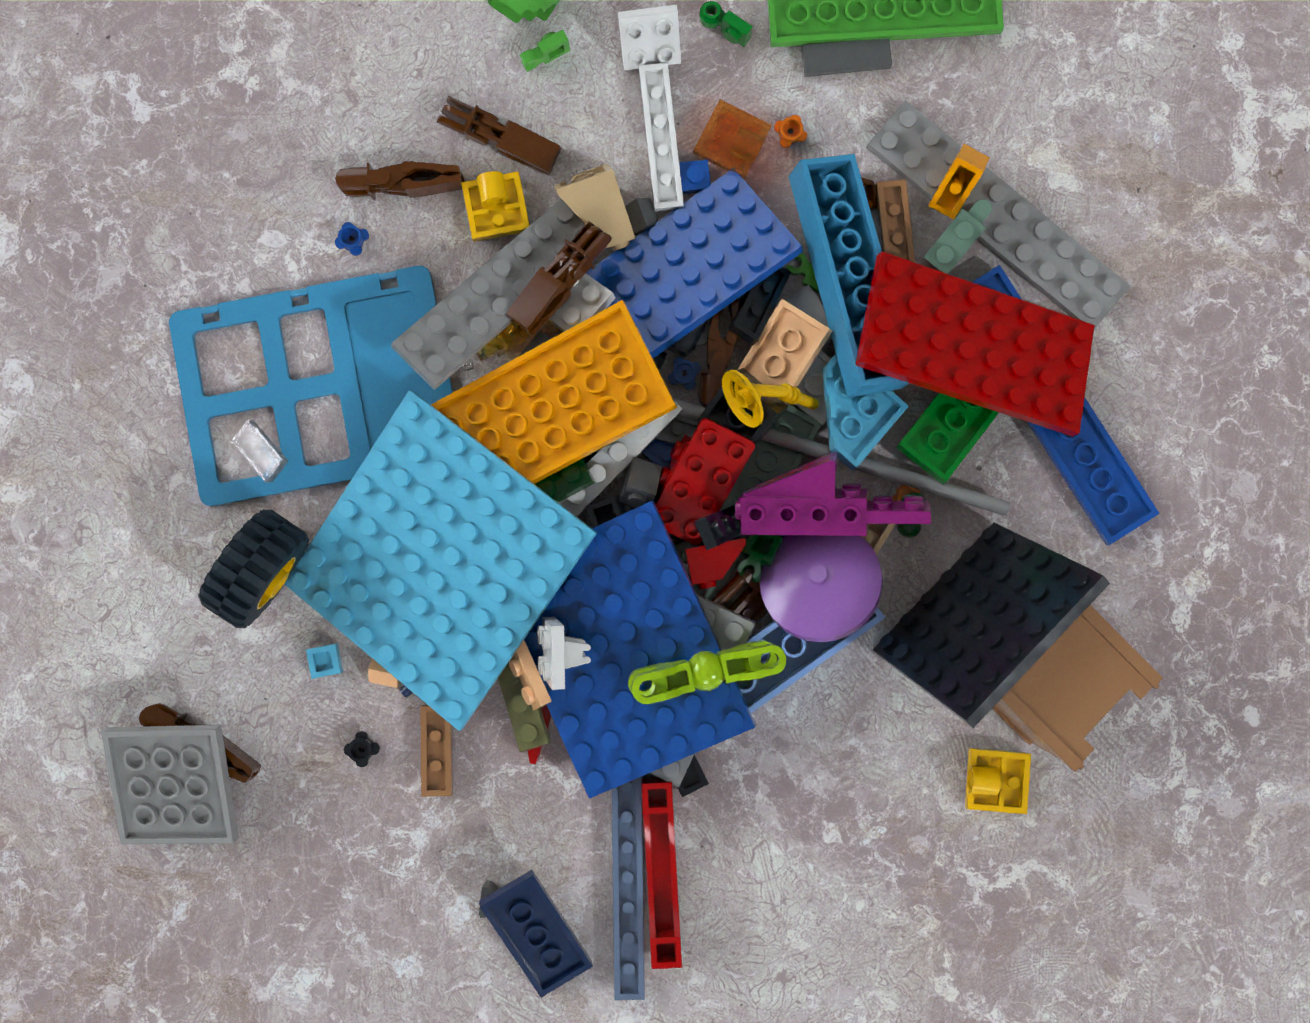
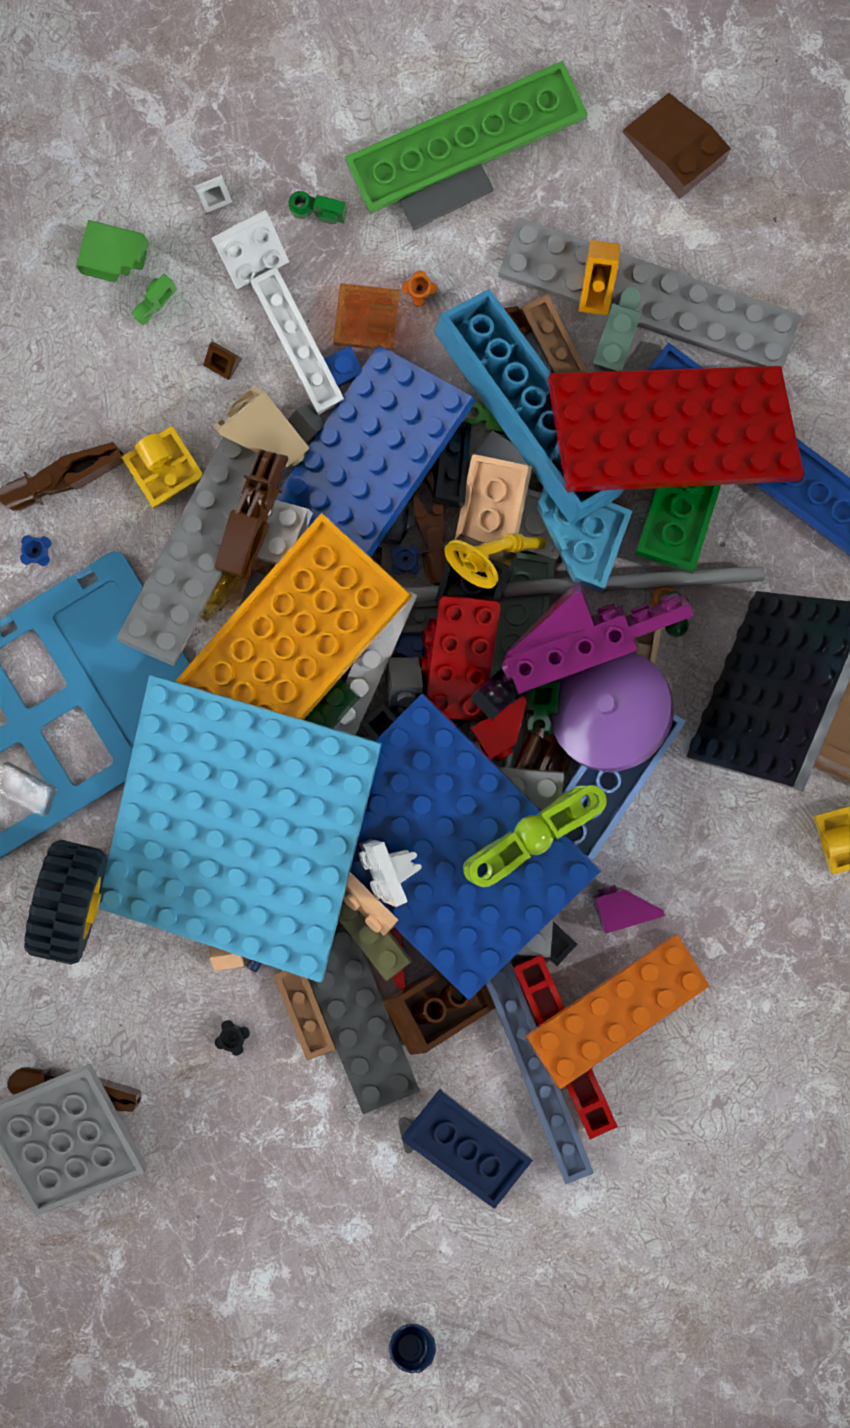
camera: 15 degrees left, 0 degrees up
medium azure plate [306,643,343,679] -> none
reddish brown arm [437,96,562,176] -> none
none -> reddish brown slope [203,341,242,380]
none -> dark grey plate [309,924,420,1114]
none -> reddish brown slope [382,969,496,1055]
none -> orange plate [525,934,710,1090]
none -> magenta slope [592,884,665,934]
none -> reddish brown slope [623,93,731,199]

